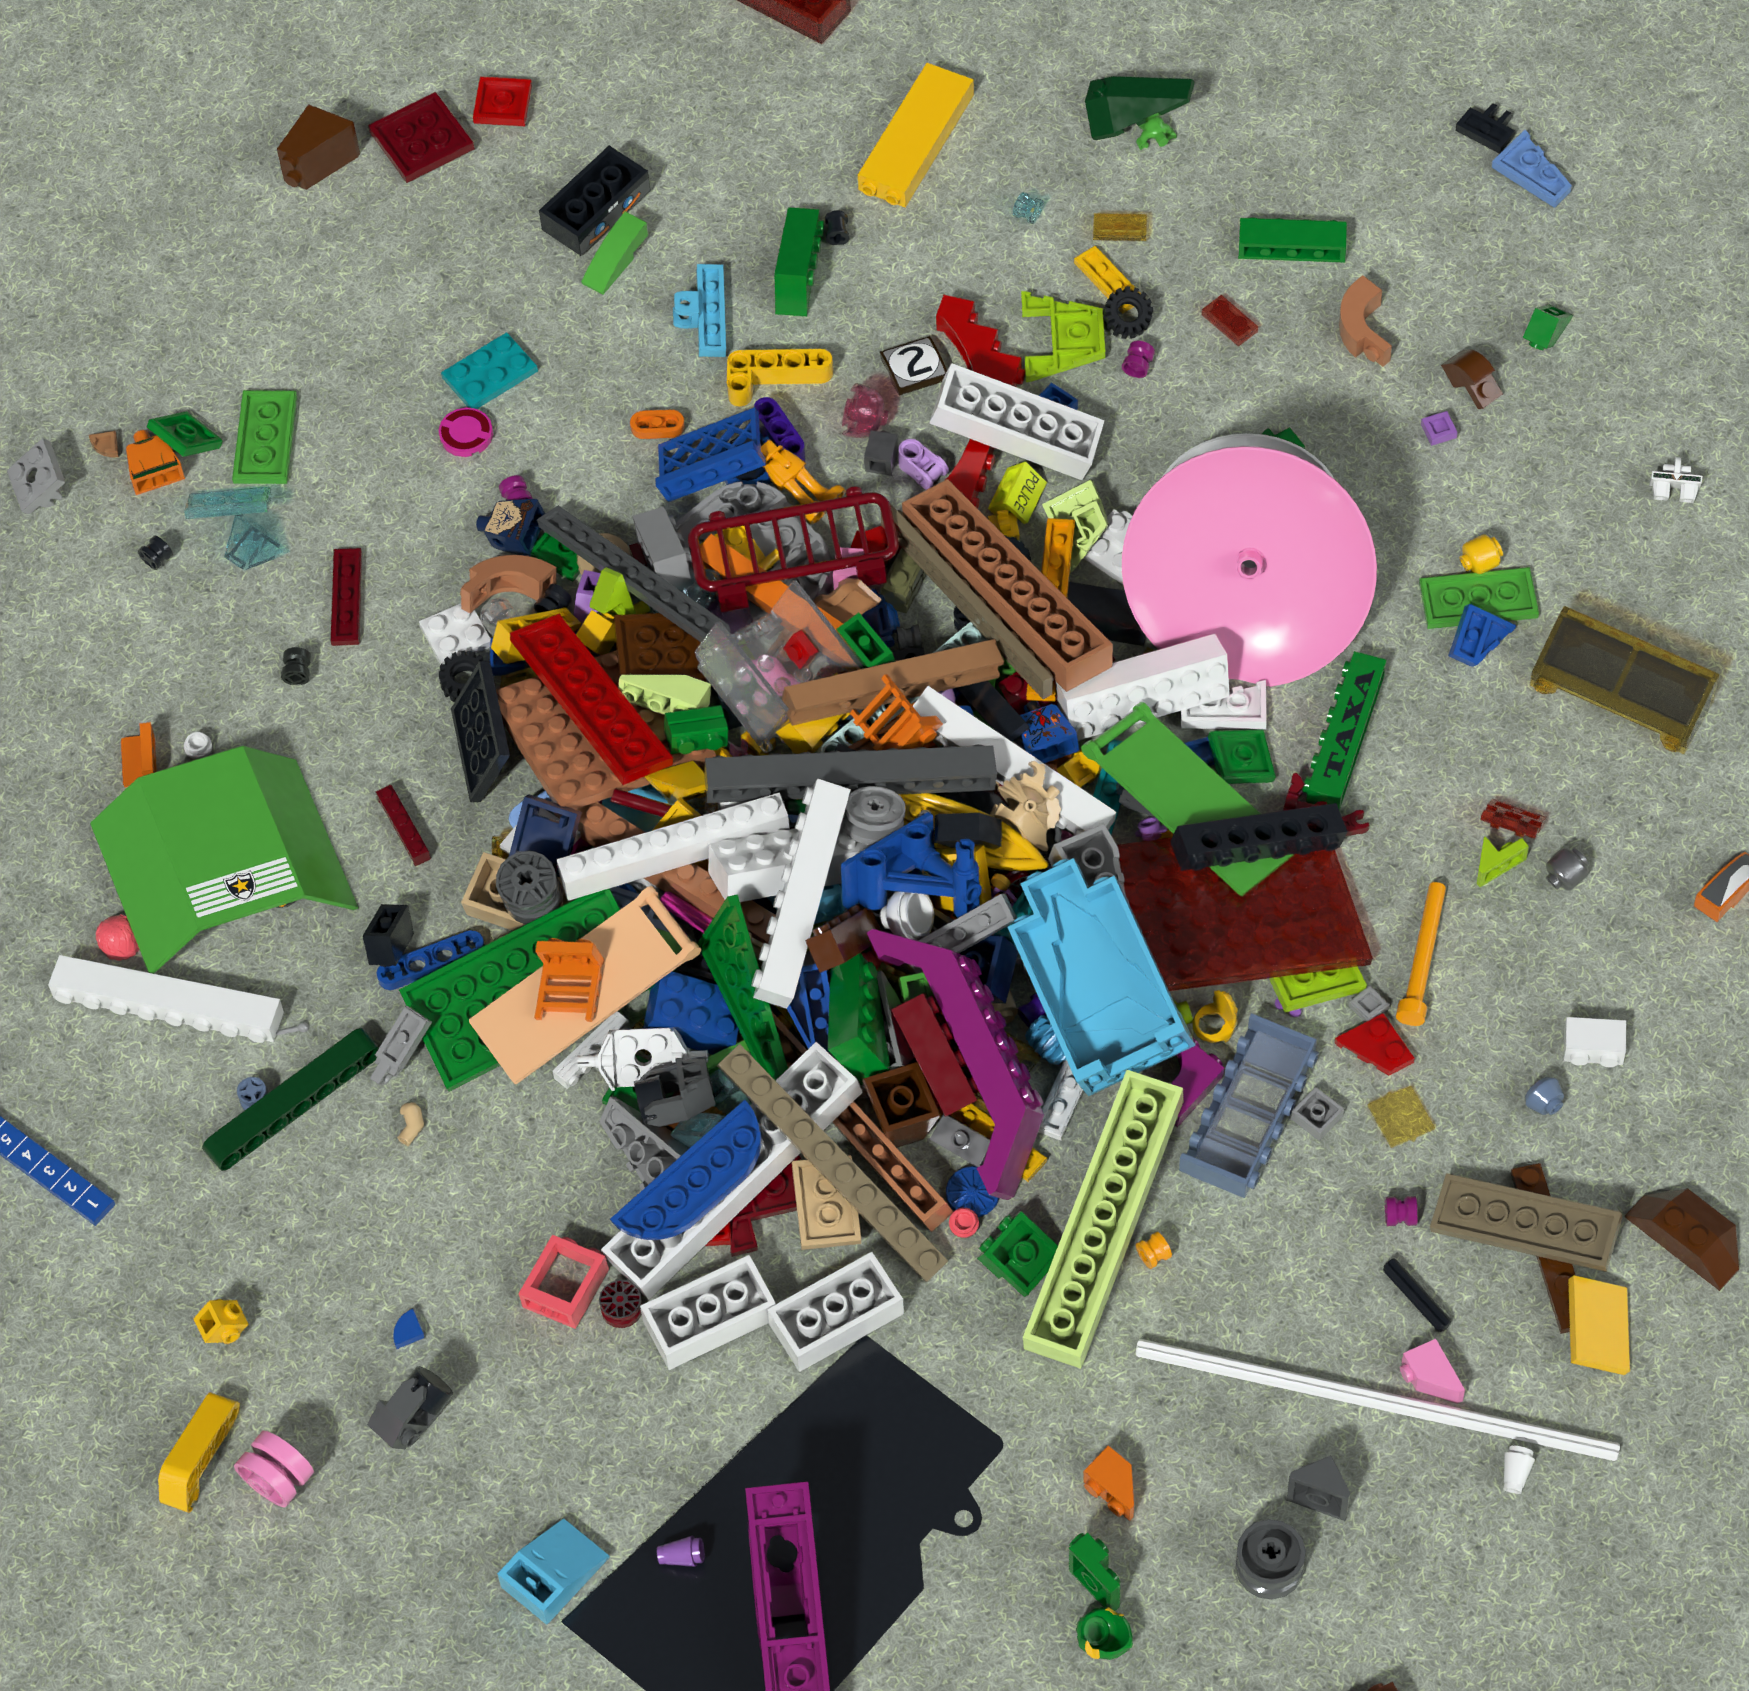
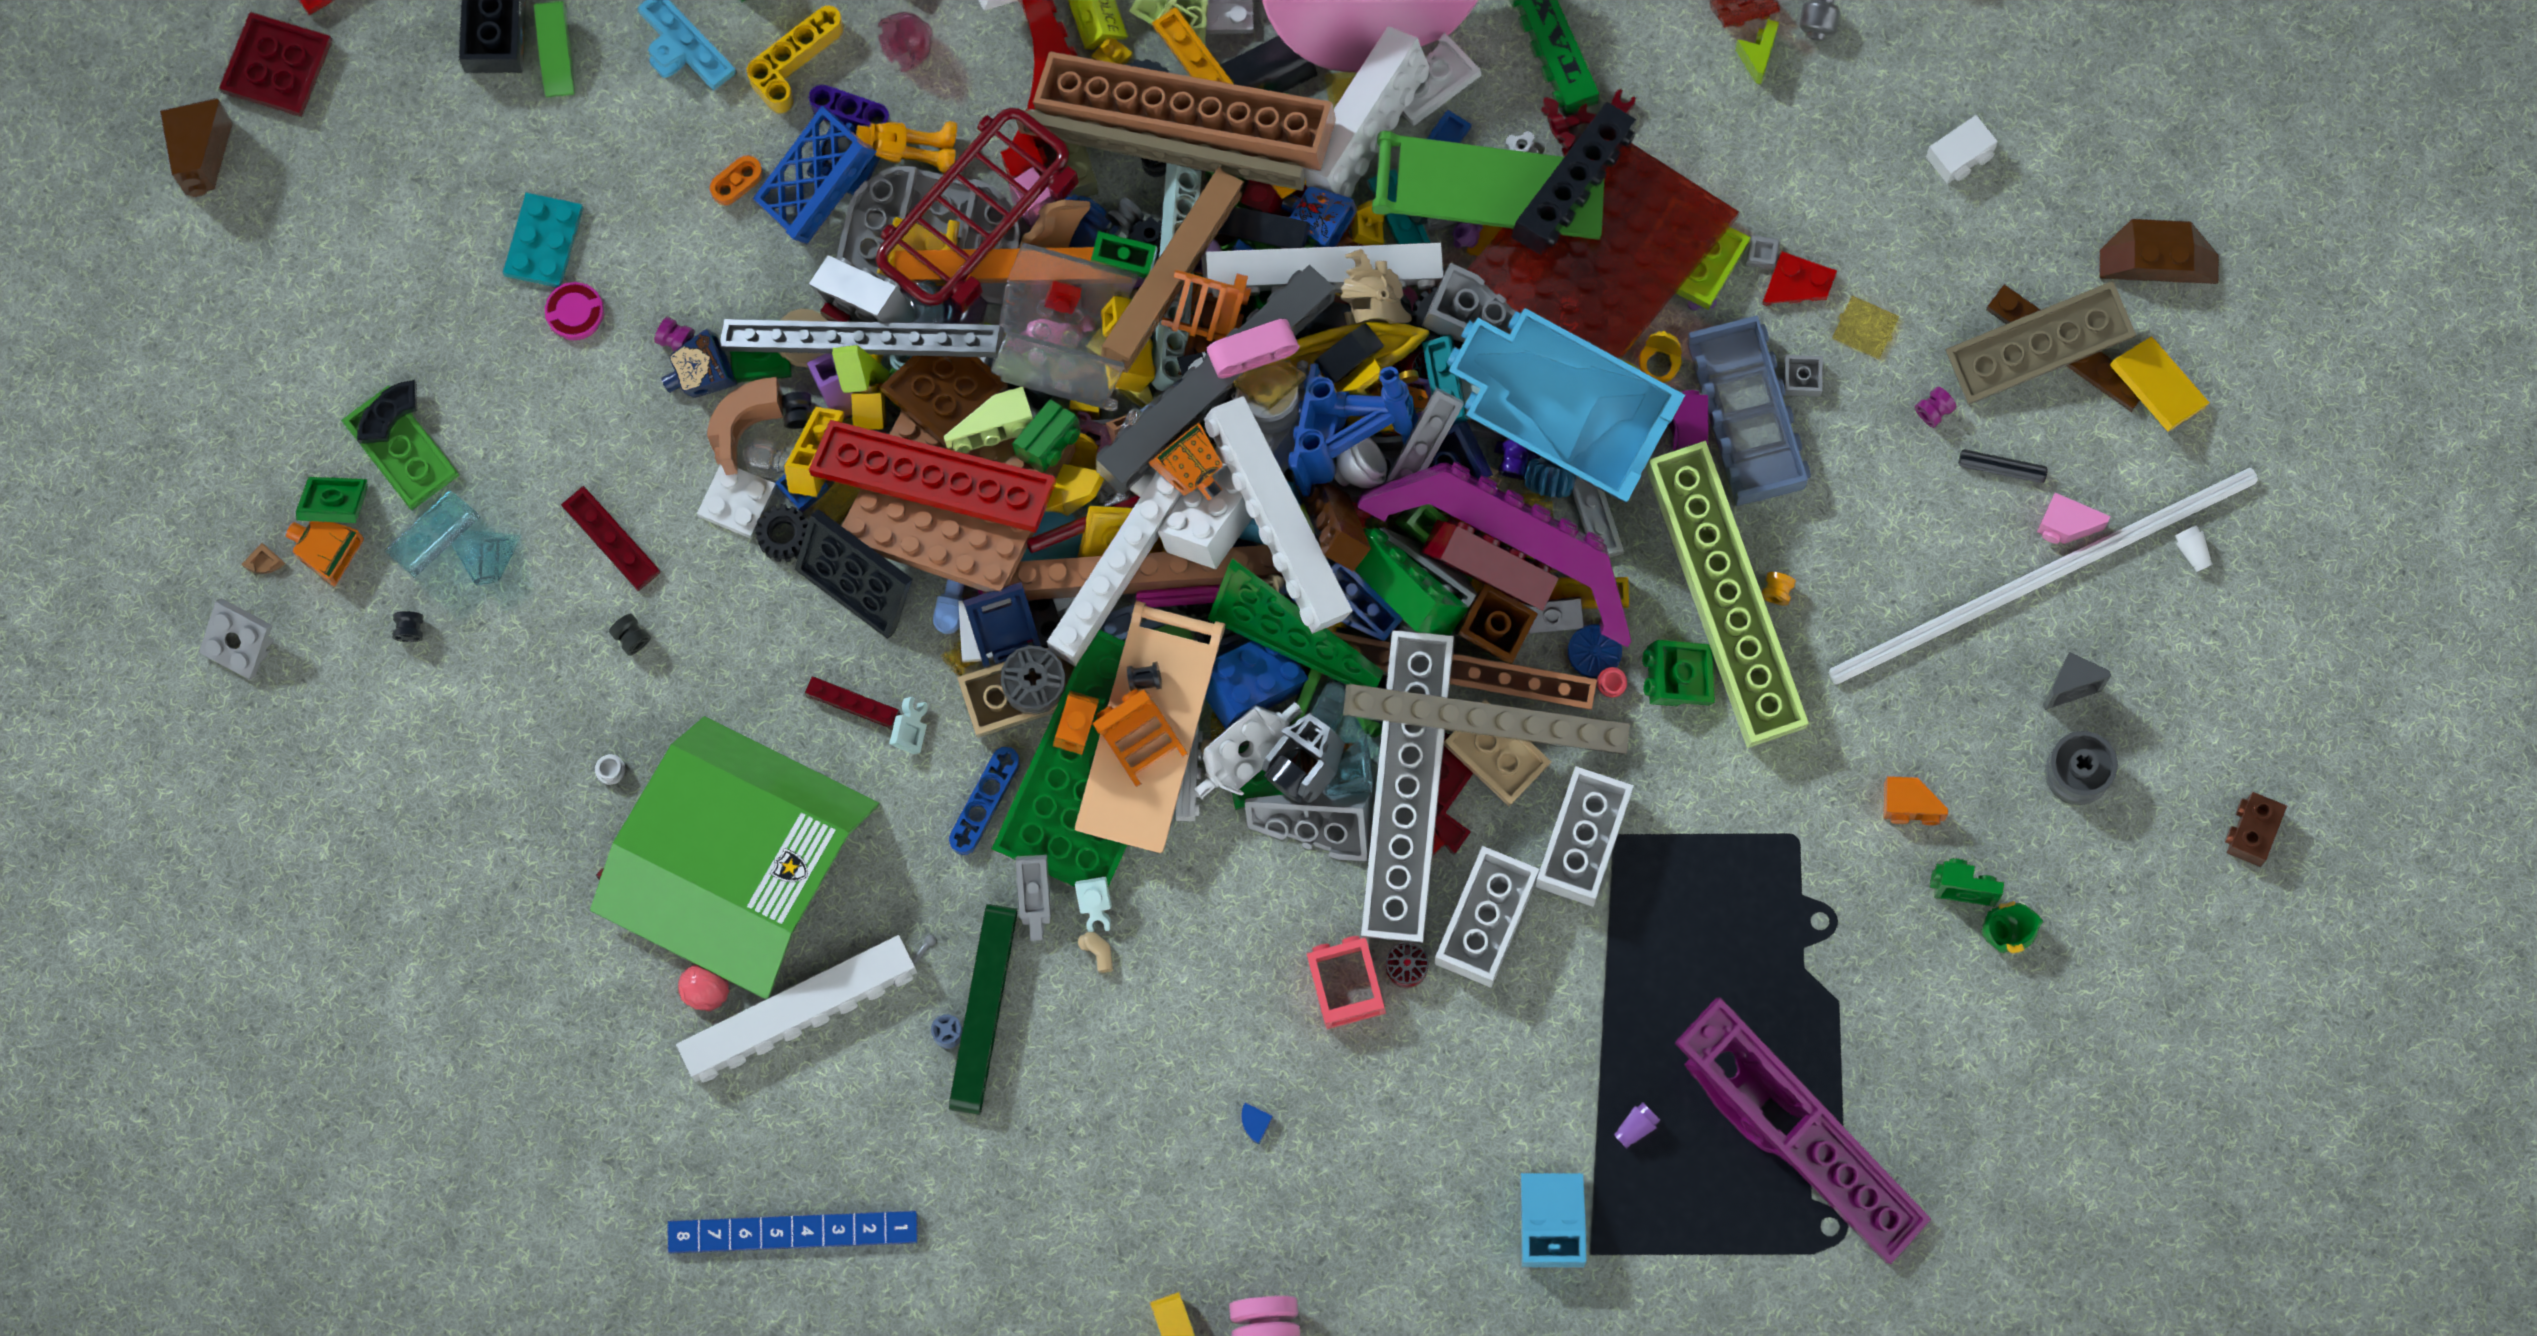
camera: 40 degrees left, 15 degrees up
orange panel [121,722,157,787] -> none
yellow brick [193,1299,249,1344] -> none
black brick [363,904,414,967] -> none
dark grey piece [367,1366,453,1450] -> none
blue plate [610,1100,762,1240] -> none
flat silver brick [864,430,898,476] -> none
lavender piece [898,439,949,490] -> none
green tile [1208,730,1276,784] -> none
light orange piece [1396,882,1446,1026] -> none
sand blue cone [1525,1077,1564,1115] -> none
none -> black tile [357,380,417,444]
none -> light aqua plate [889,697,928,754]
none -> orange torso [1053,690,1099,755]
none -> light aqua plate [1075,877,1112,932]
none -> black bush [1127,662,1162,692]
none -> orange torso [1148,423,1223,501]
none -> bright pink beam [1207,319,1299,378]
none -> clear yellow piece [1233,359,1306,410]
none -> white plate [1506,132,1538,153]

